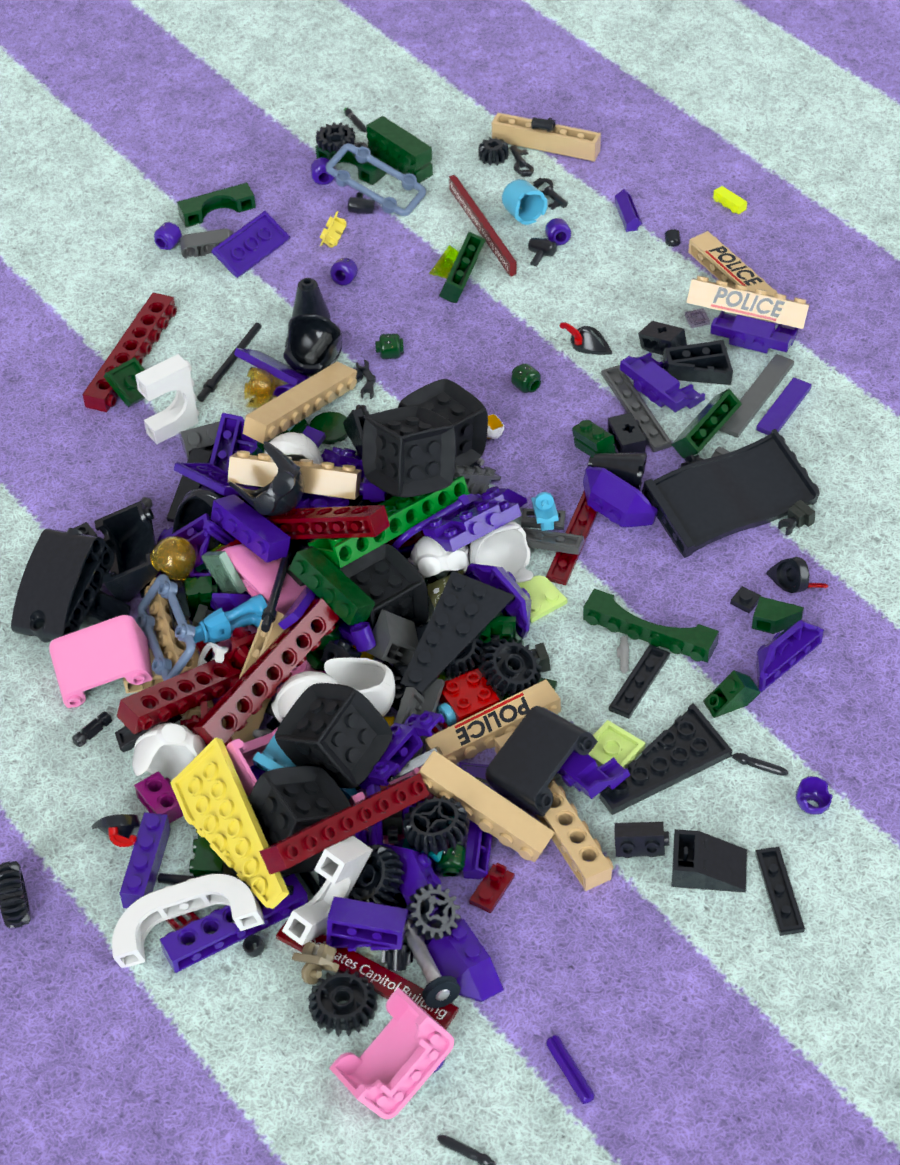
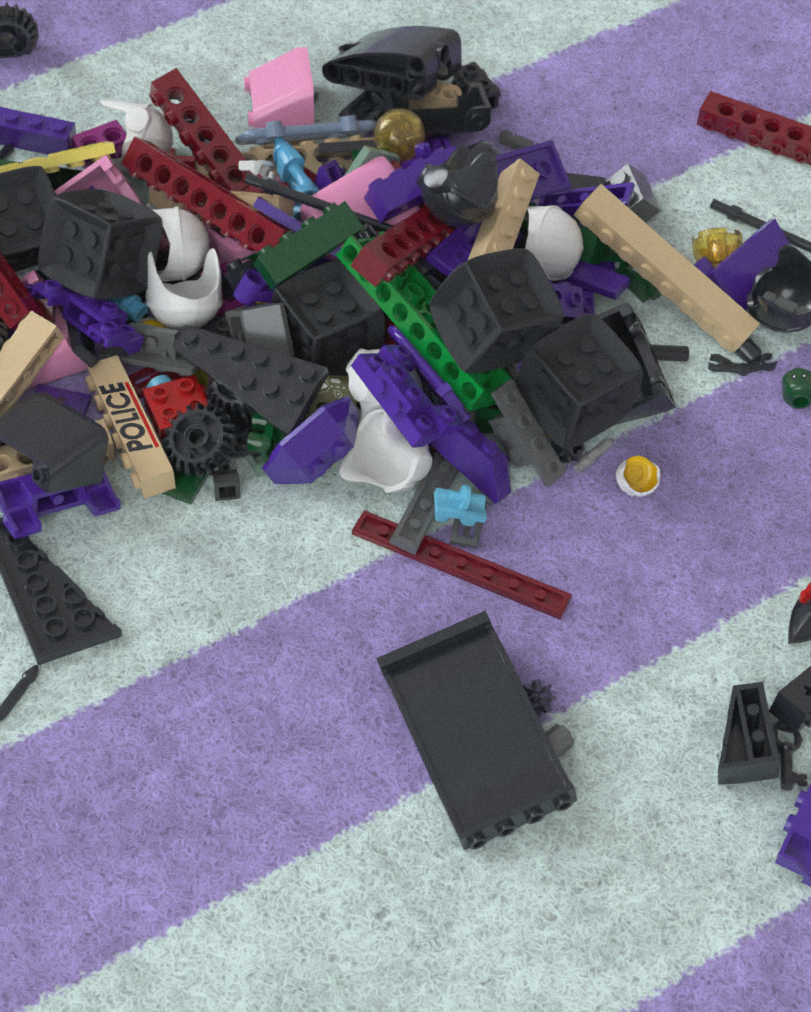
camera: 90 degrees right, 5 degrees up
black axle [72,711,112,747] -> none
black piece [91,814,141,847] -> none
dark green tile [103,357,145,408] -> none
white arch [135,354,199,444] -> none
dark green tile [309,412,348,445] -> none
dark green head [511,363,541,393] -> none
yellowish green plate [517,576,567,623] -> none
dark green brick [572,420,616,457] -> none
dark purple wedge [583,466,658,527] -> none
dark green arch [583,589,719,663] -> none
black cone [588,452,647,491] -> none
yellowish green plate [588,720,646,769] -> none
dark grey tile [601,365,672,453] -> none
black brick [607,412,648,453] -> none
black tile [609,645,670,719] -> none
light grey piece [617,636,629,674] -> none
dark purple bracket [620,352,705,413] -> none
dark green brick [671,389,742,458] -> none
dark green slope [703,670,761,718] -> none
dark grey tile [719,354,794,438] -> none
black plate [730,586,761,614] -> none
dark green slope [752,596,804,634] -> none
dark purple tile [756,377,812,435] -> none
dark purple wedge [756,620,824,692] -> none
black piece [766,557,829,593] -> none
pearl dark grey piece [778,500,815,536] -> none

